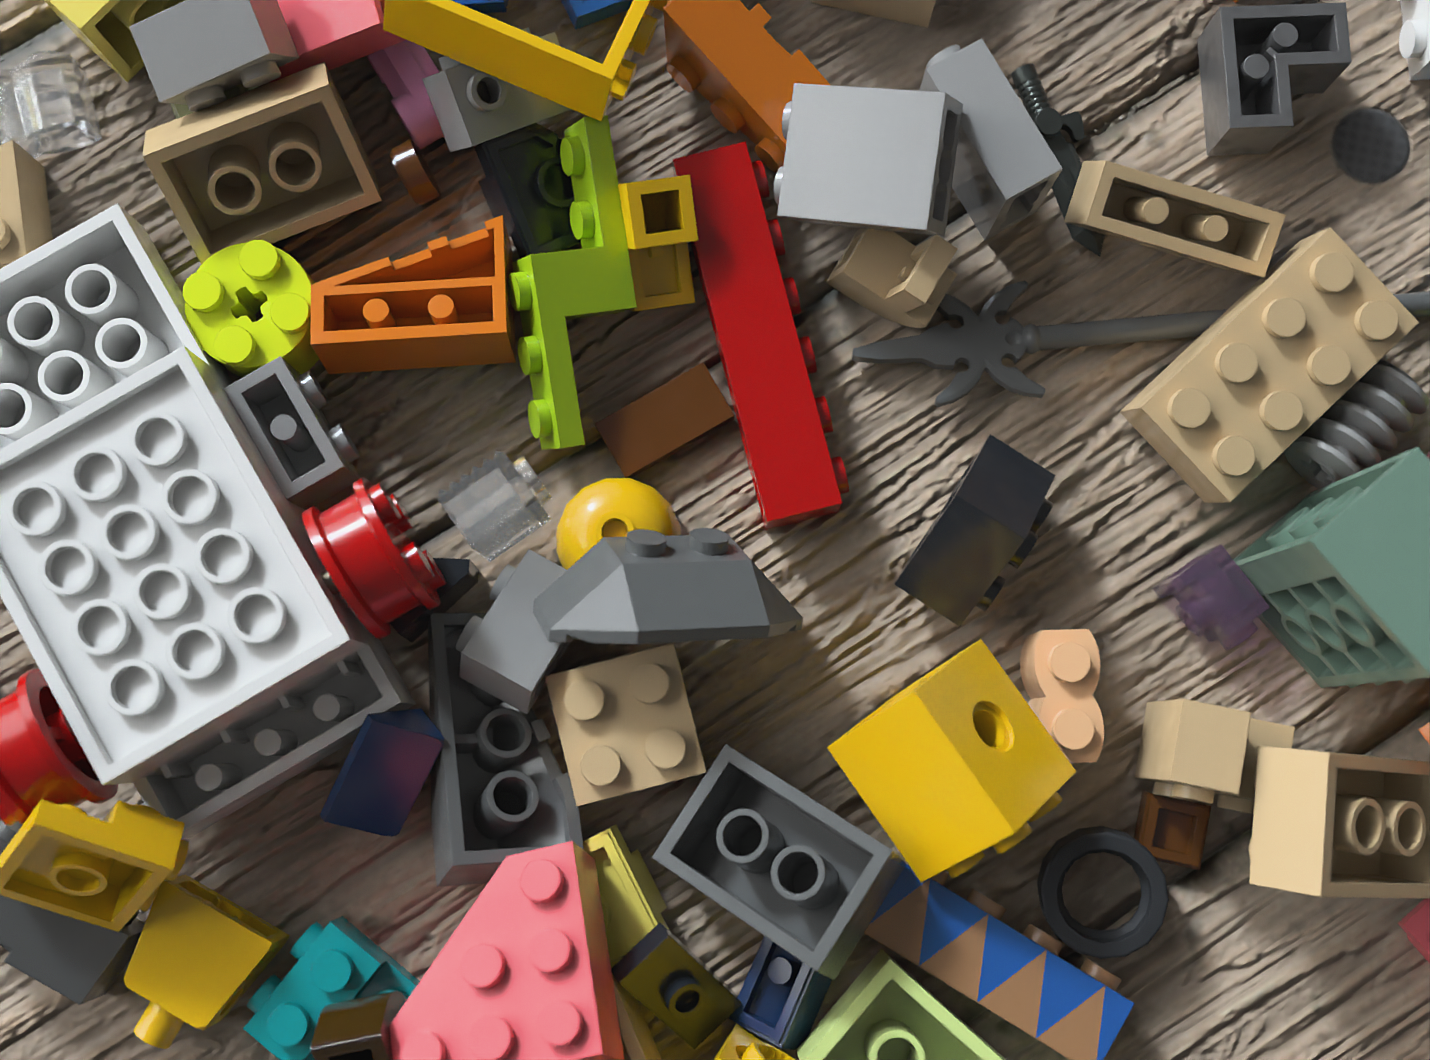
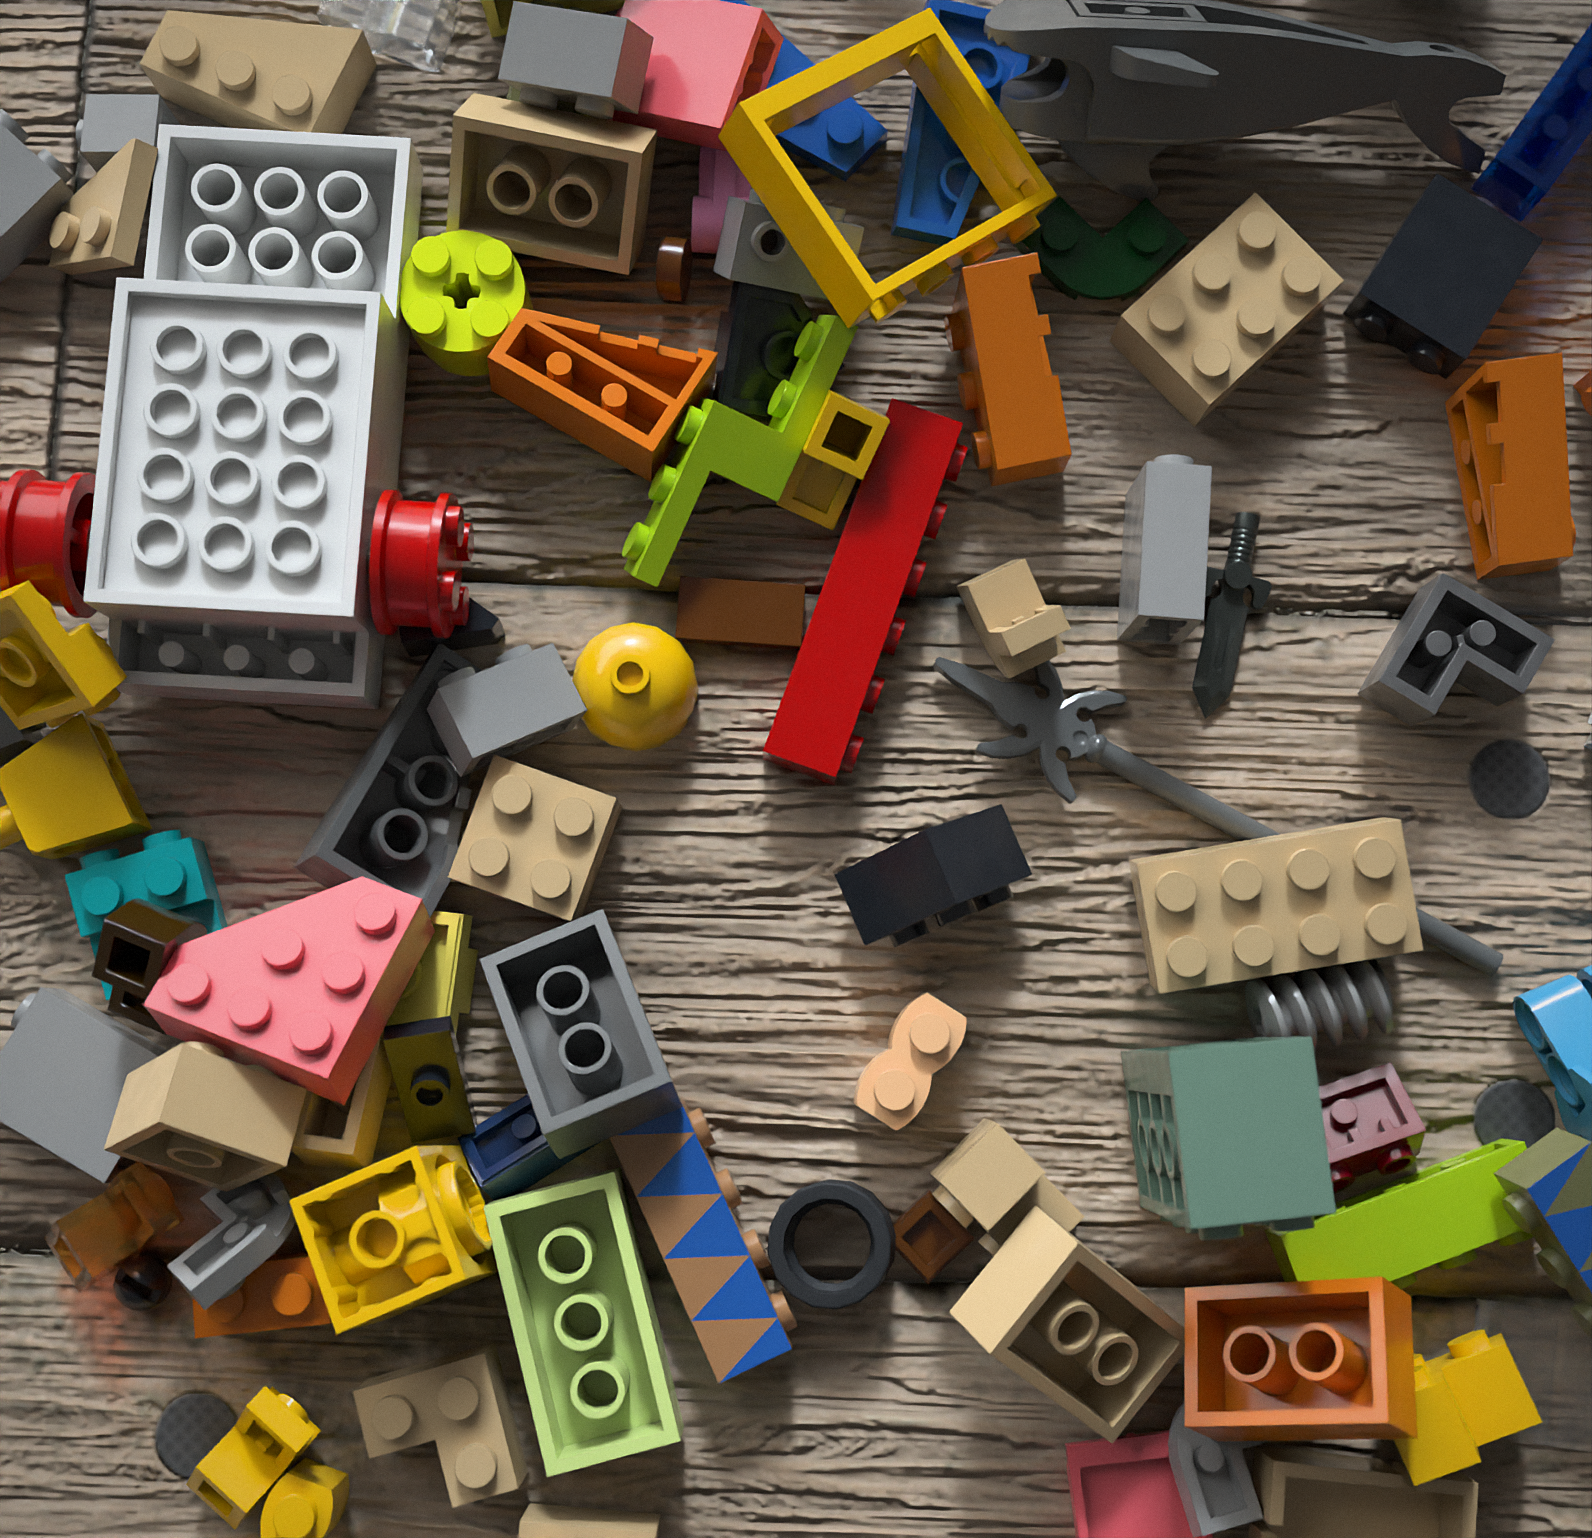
camera: 30 degrees right, 0 degrees up
light grey brick [224,356,360,510] -> none
dark blue slope [320,708,445,836] -> none
clear brick [437,451,552,562] -> none
dark grey wedge [533,528,803,644] -> none
light grey brick [774,83,963,236] -> none
yellow brick [827,639,1077,882] -> none
tan brick [1064,160,1286,277] -> none
clear purple brick [1153,544,1270,651] -> none

